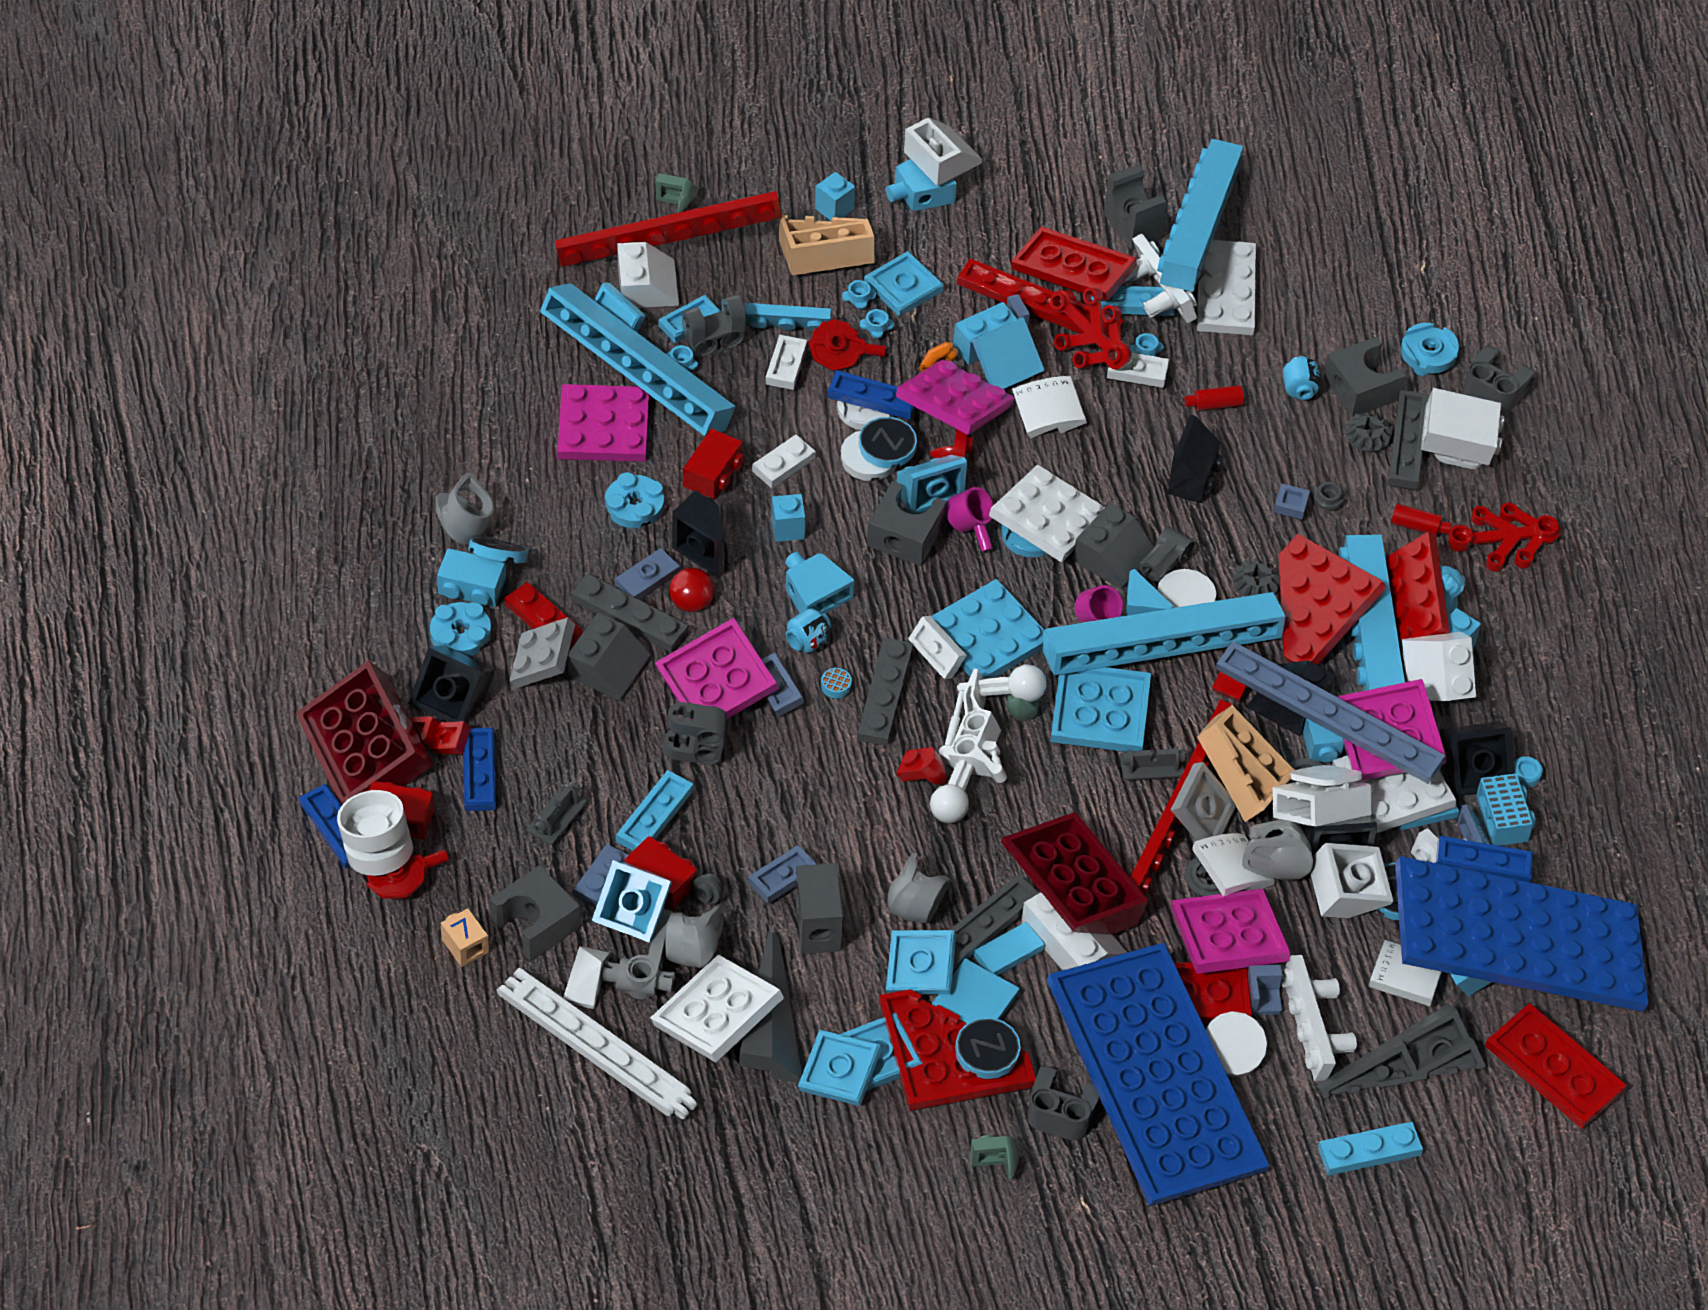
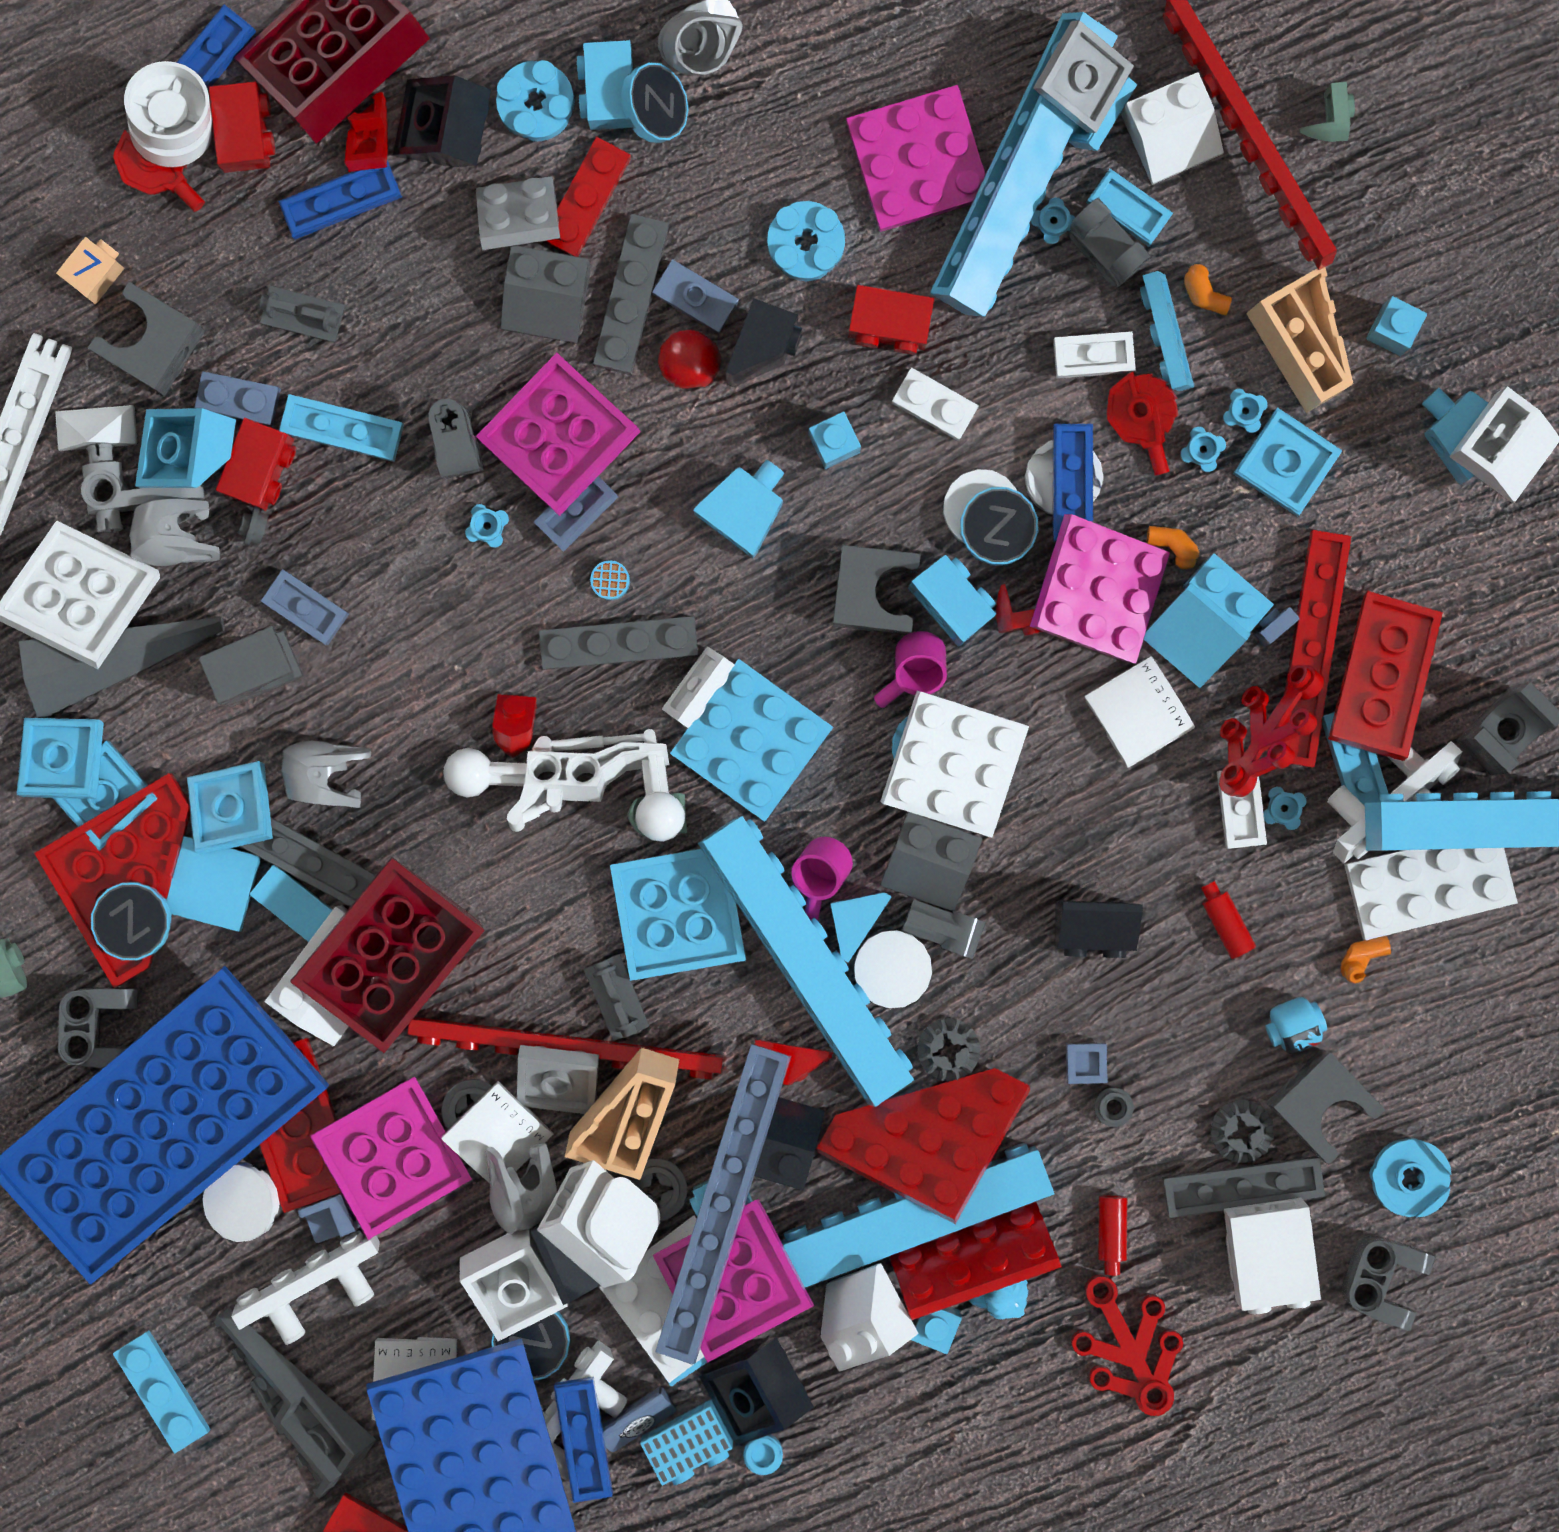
camera: 75 degrees right, 35 degrees up
medium azure head [785,609,831,653] -> none
none -> medium azure plate [465,504,509,548]
none -> light grey plate [1033,20,1134,133]
none -> orange arm [1184,264,1232,316]
none -> orange arm [1341,936,1391,983]

